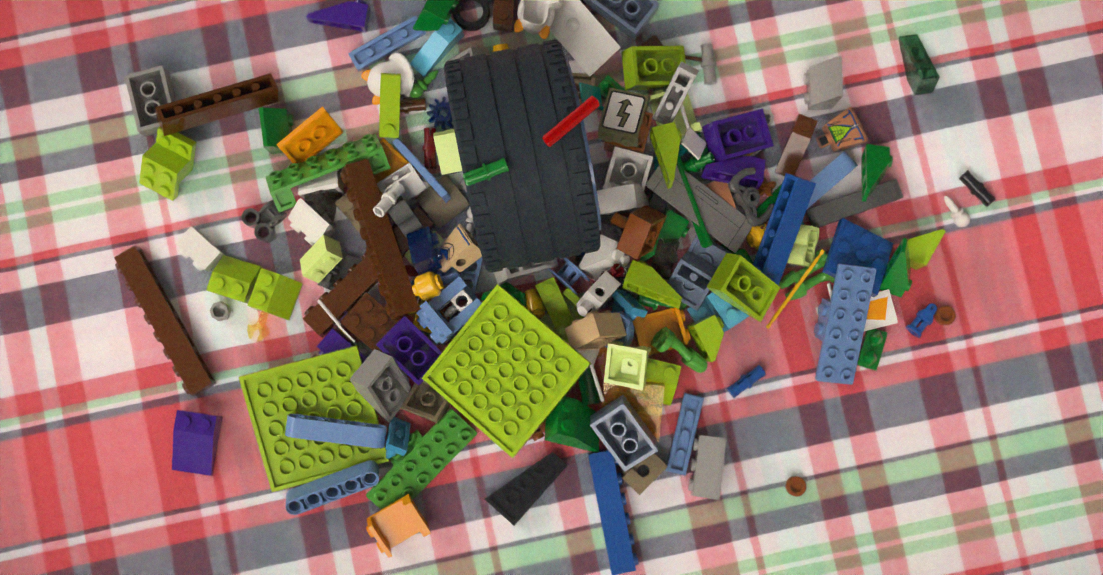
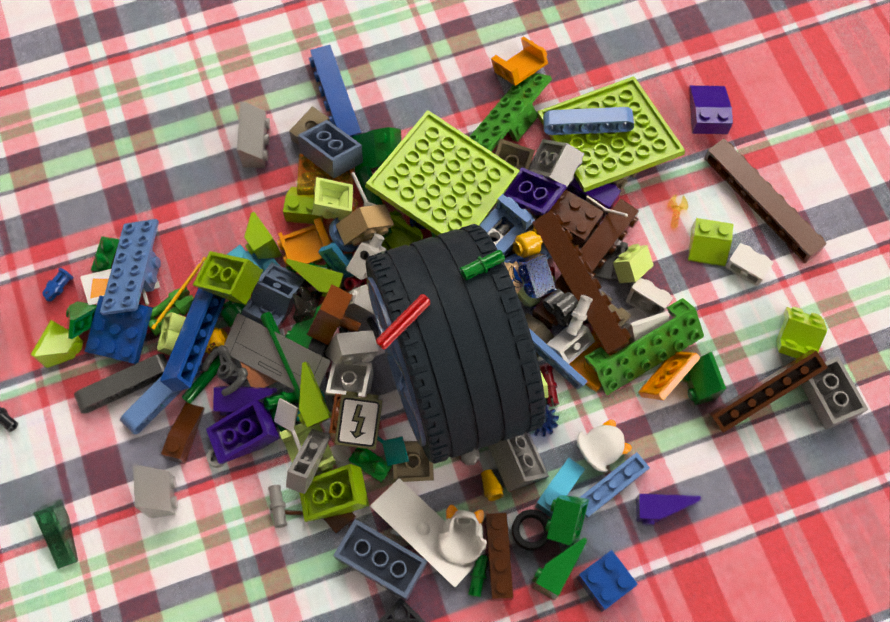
camera: 170 degrees right, 15 degrees down
light grey tile [210,301,231,321] -> none
dark grey piece [241,200,287,243] -> none
lime slope [247,268,303,321] -> none
medium blue beam [285,460,379,515] -> none
clear smoke tile [304,190,342,222] -> none
lime slope [379,73,401,138] -> none
dark azure tile [385,417,411,459] -> none
reddish brown pin [400,98,427,114] -> none
bright green bar [410,70,438,98] -> none
black wing [484,452,568,526] -> none
bright green piece [651,327,708,373] -> none
medium blue tile [665,393,704,476] -> none
blue pin [726,365,766,398] -> none
dark orange plant [757,177,777,196] -> none
dark orange tile [785,476,806,497] -> none
nougat torso [816,106,868,152] -> none
green slope [861,144,893,202] -> none
dark orange tile [934,305,956,326] -> none
white bar [944,196,970,227] -> none

